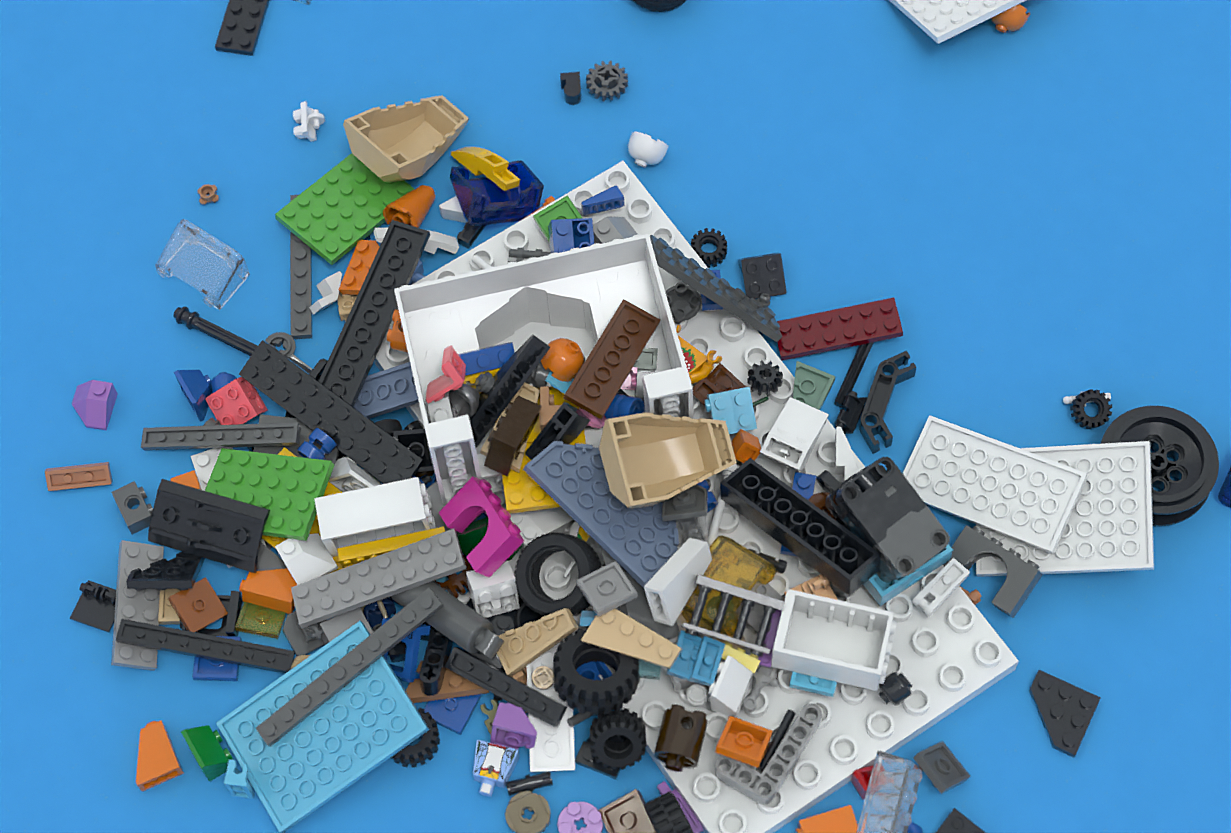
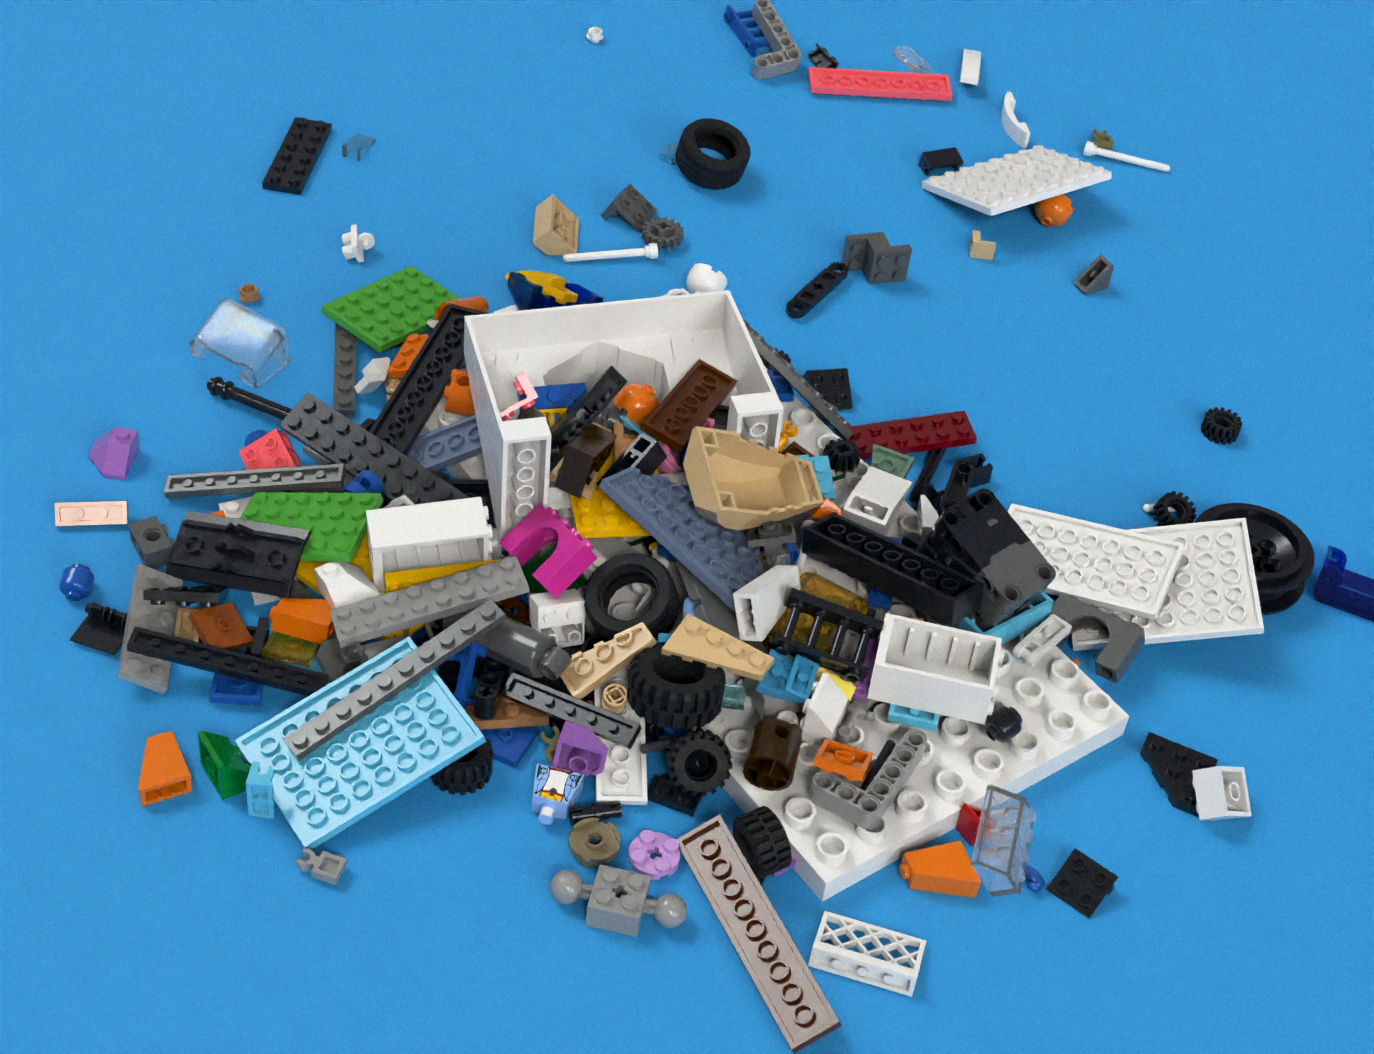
camera: 10 degrees left, 20 degrees down
blue slope [174,370,212,422] -> none
tan windscreen [343,95,469,182] -> none
dark grey plate [475,372,495,393] -> none
black leg [560,72,582,105] -> none
light grey plate [576,561,638,617] -> none
dark grey plate [913,741,971,794] -> none
none -> blue head [59,564,94,601]
none -> tan slope [533,195,579,256]
none -> white piece [563,243,658,262]
none -> dark grey bracket [601,184,657,232]
none -> black piece [786,261,848,318]
none -> dark grey bracket [841,232,912,284]
none -> tan panel [969,230,996,260]
none -> dark grey slope [1073,254,1114,295]
none -> white slope [1192,766,1252,820]
none -> black tyre [1201,407,1242,445]

